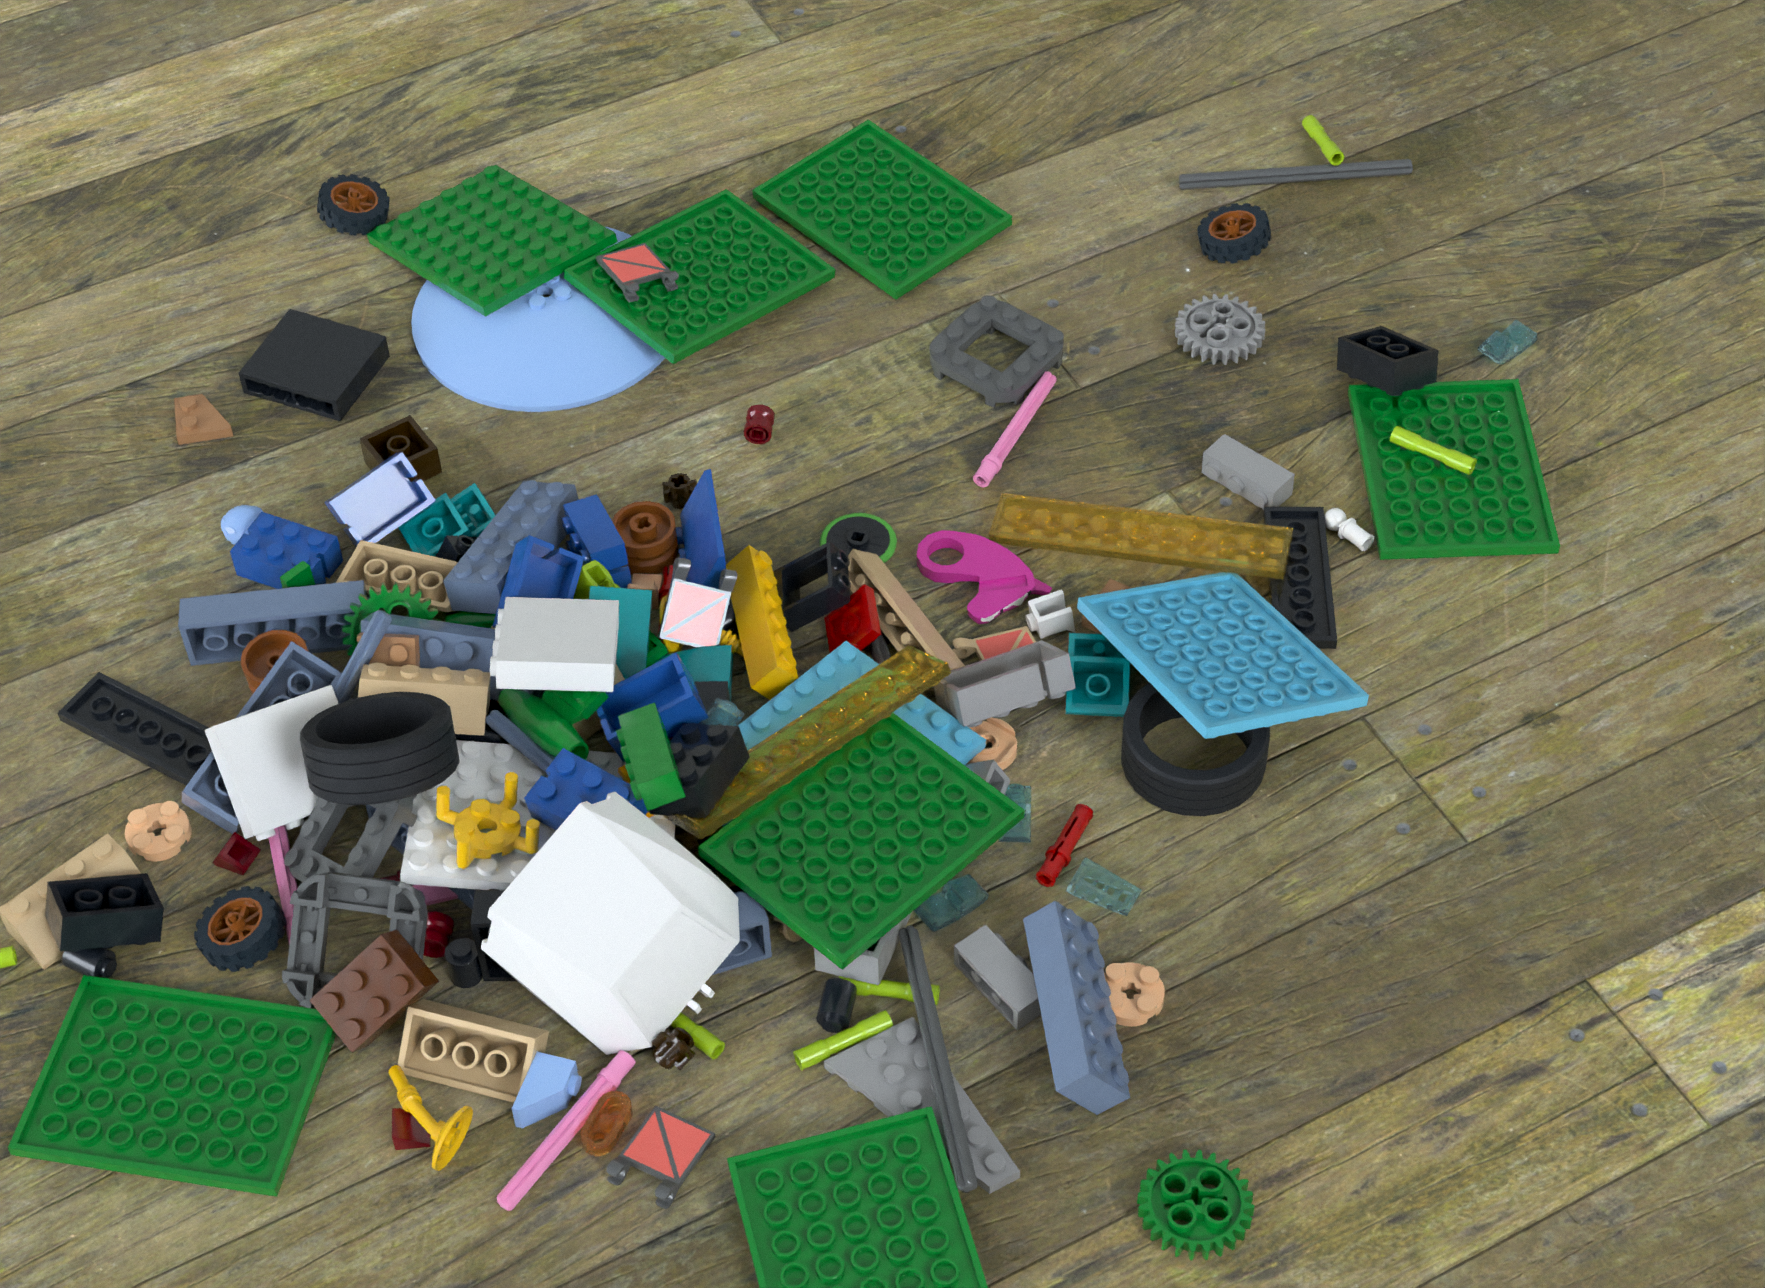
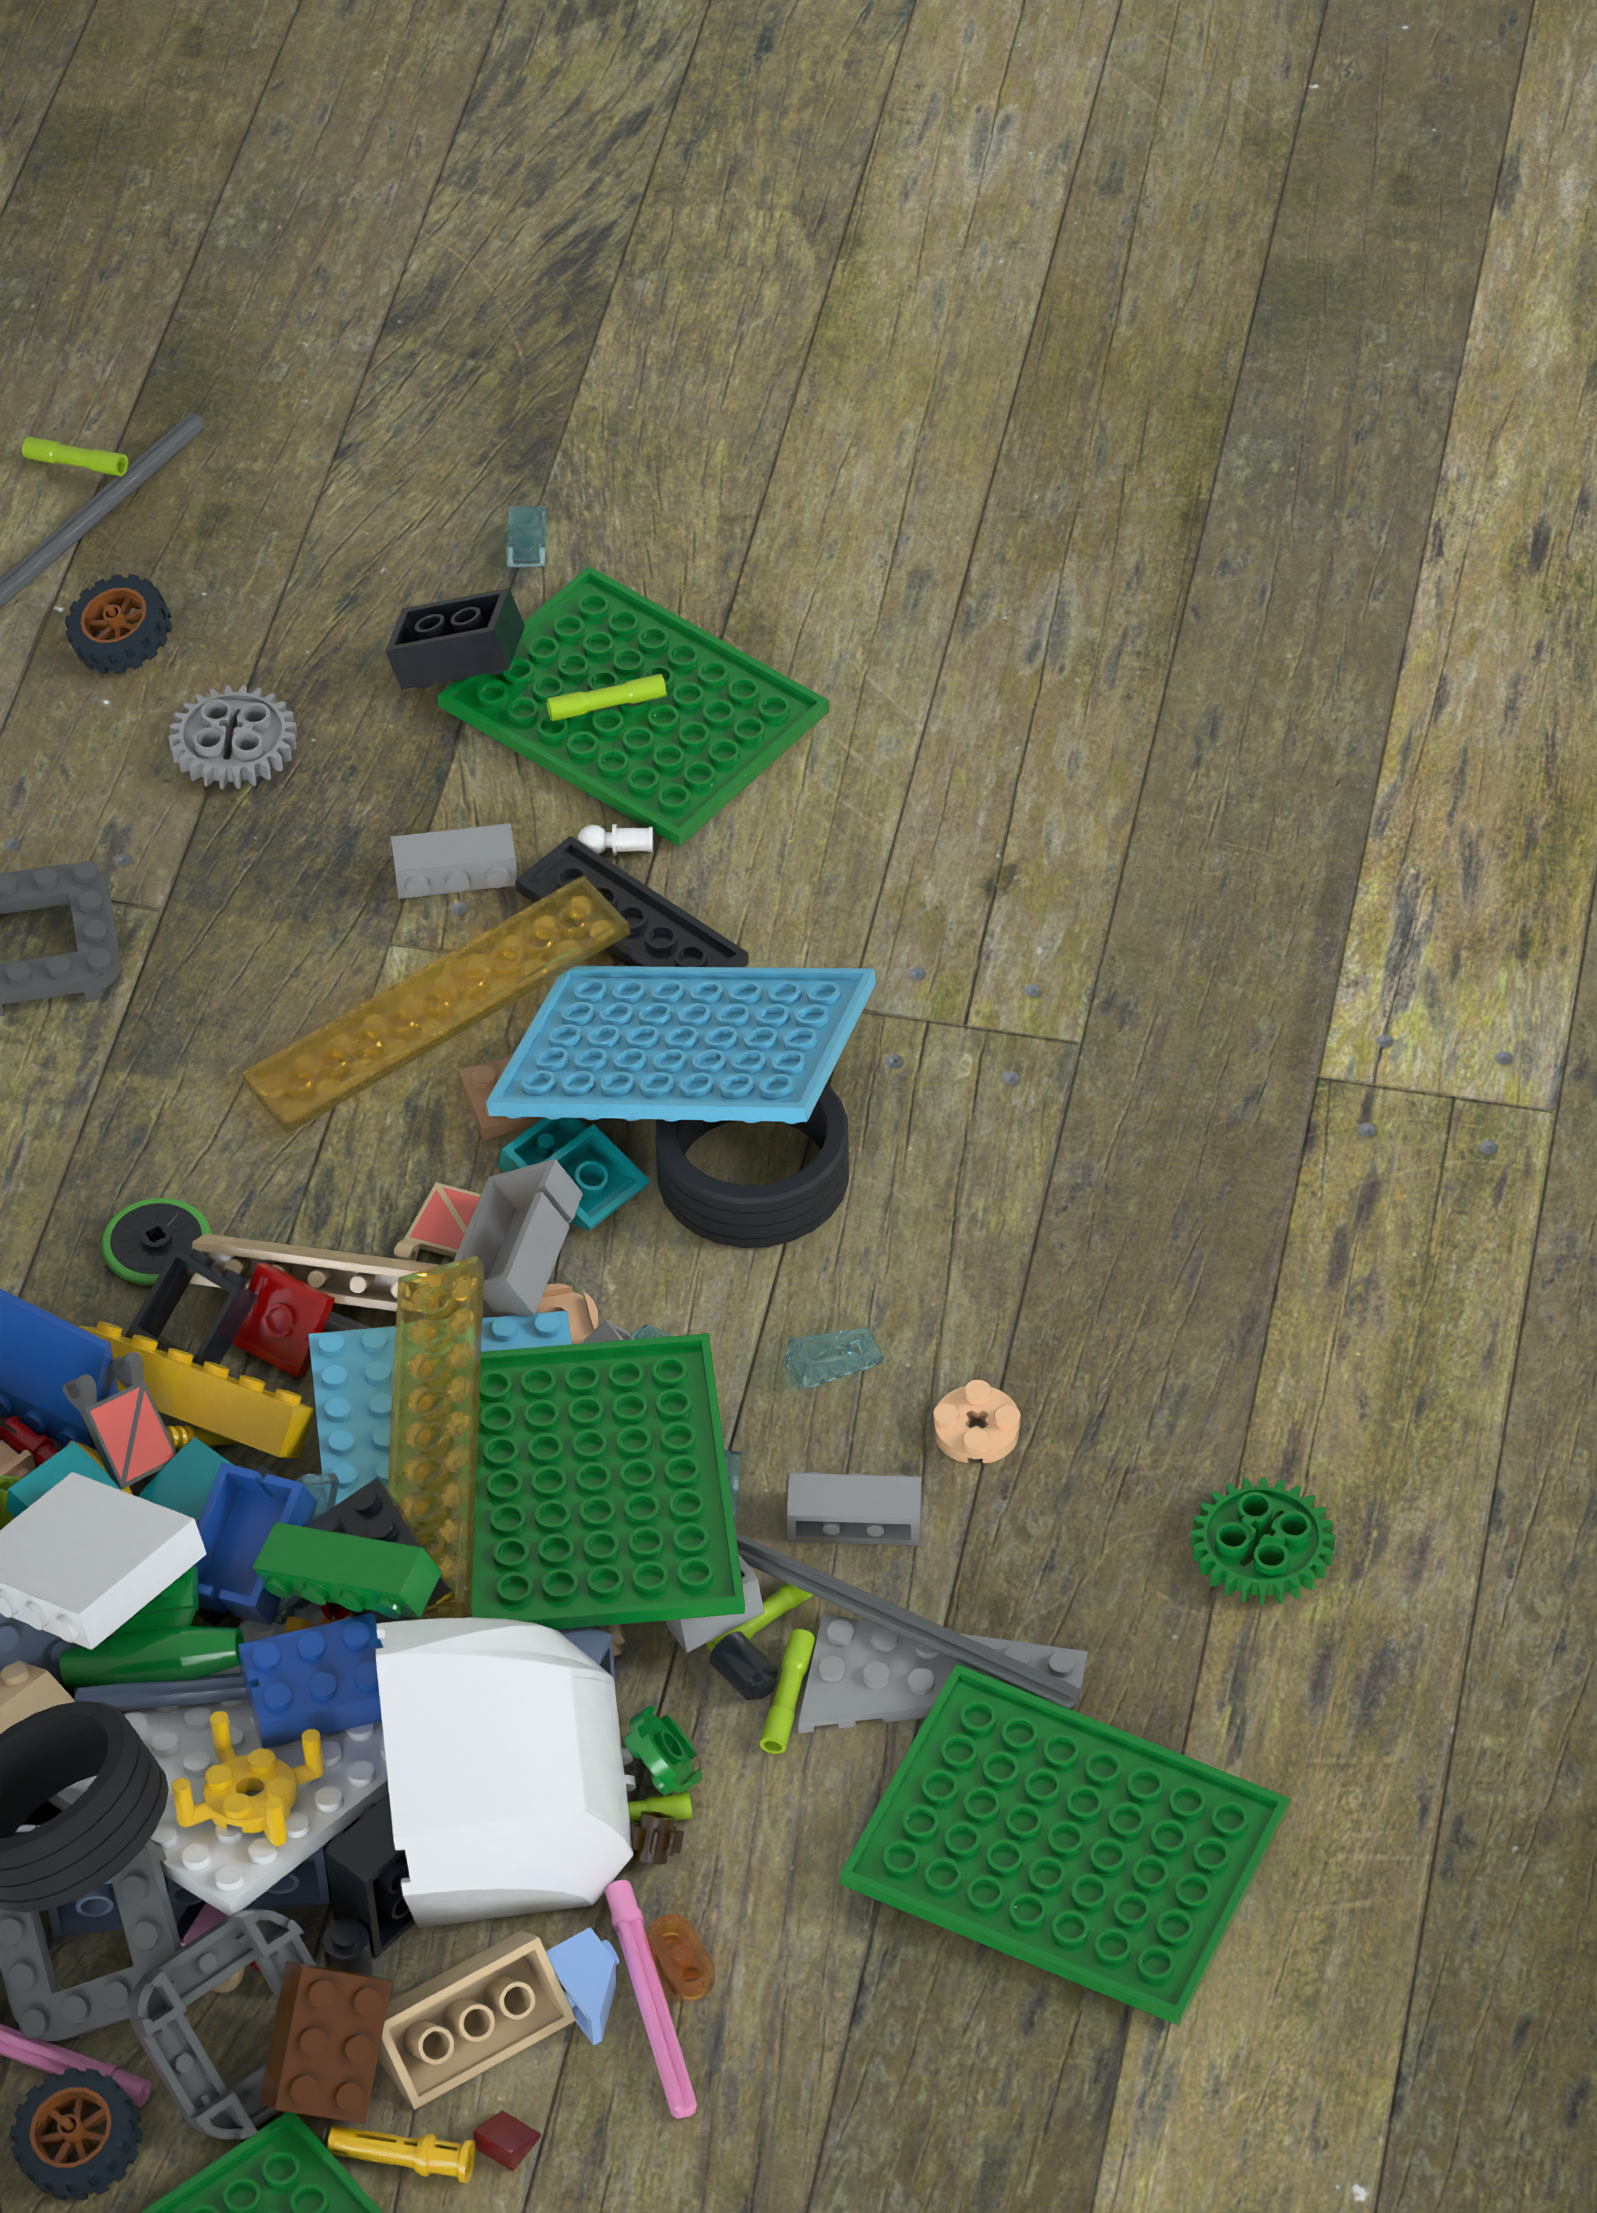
camera: 50 degrees left, 0 degrees up
yellow dish [388,1065,473,1171] -> none
flag [607,1105,715,1209] -> none
dark pink animal [916,530,1052,624] -> none
bright pink axle [973,371,1057,487] -> none
sand blue brick [1023,901,1130,1115] -> none
white window [1025,589,1075,639] -> none
red pin [1035,804,1094,887] -> none
none -> yellow pin [328,2125,476,2184]
none -> green plate [624,1706,702,1796]

